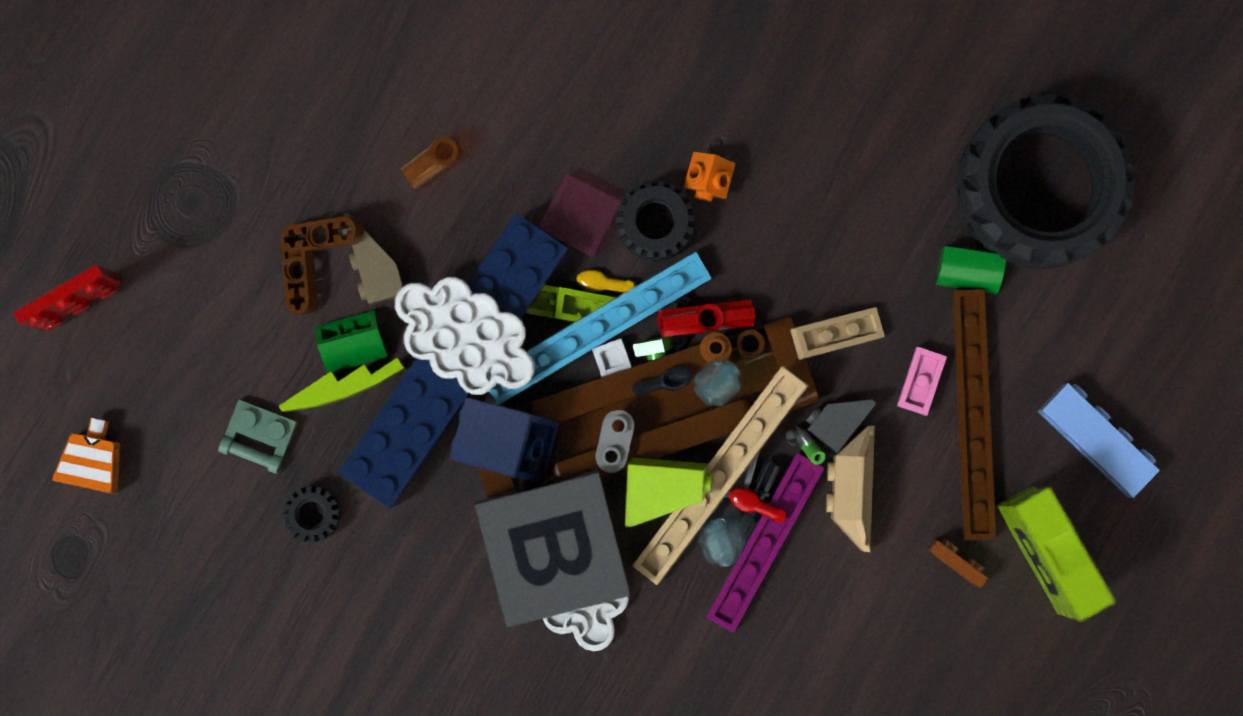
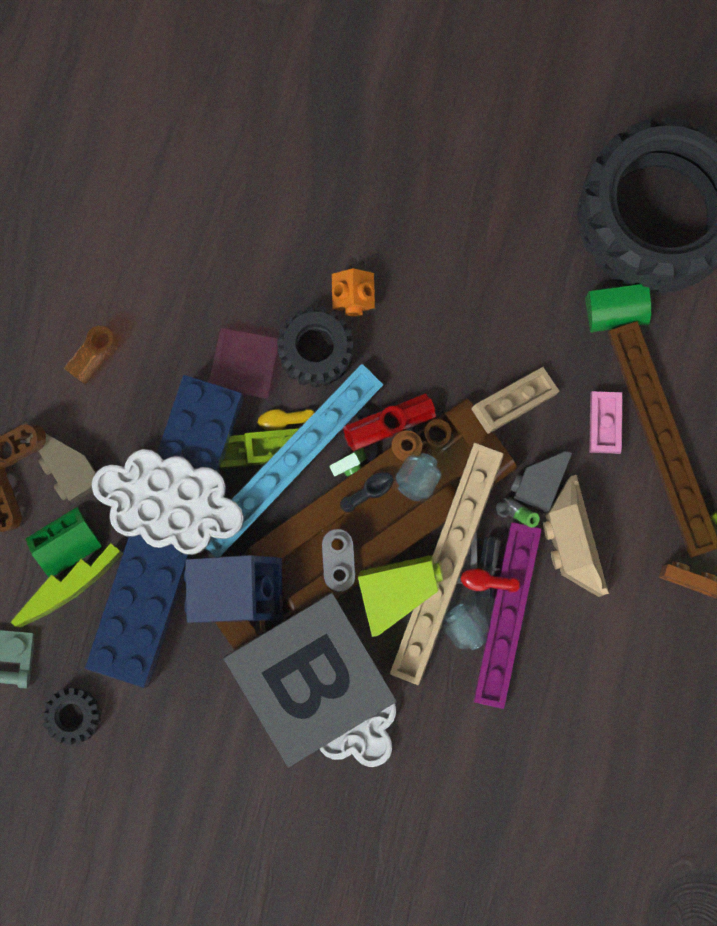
camera: 20 degrees left, 5 degrees down
white plate [592,339,632,378] -> none

